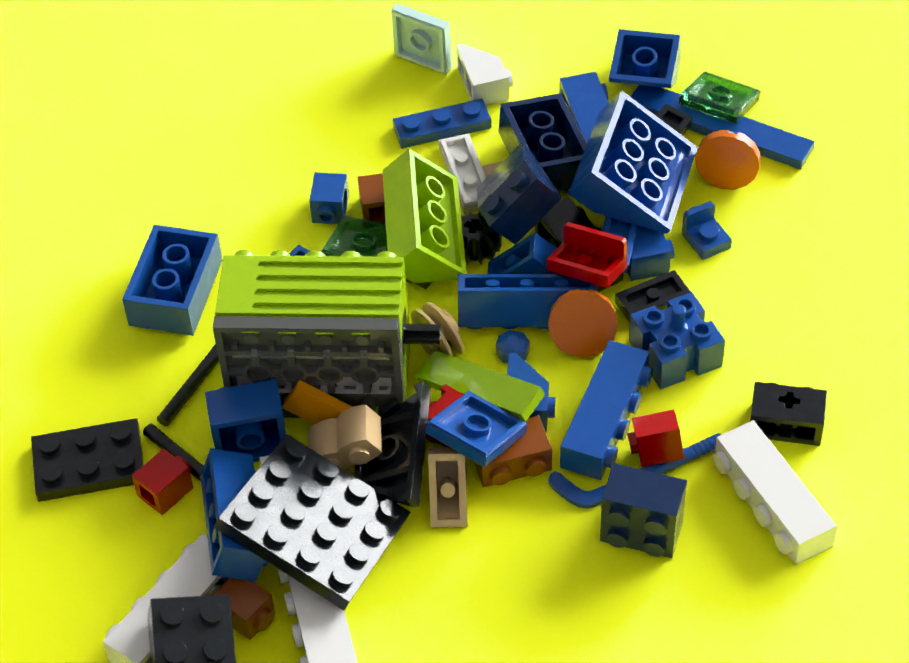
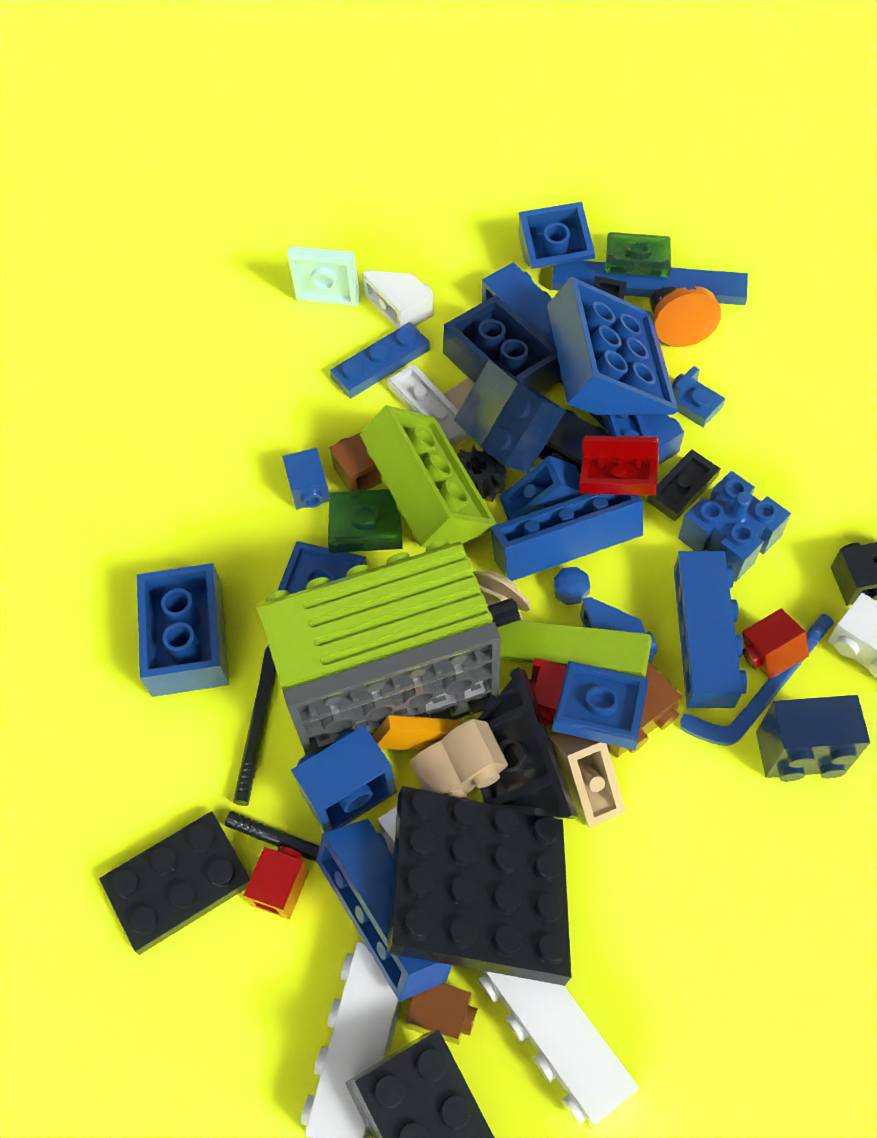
camera: 20 degrees left, 10 degrees up
orange tile [548,289,618,358] -> none

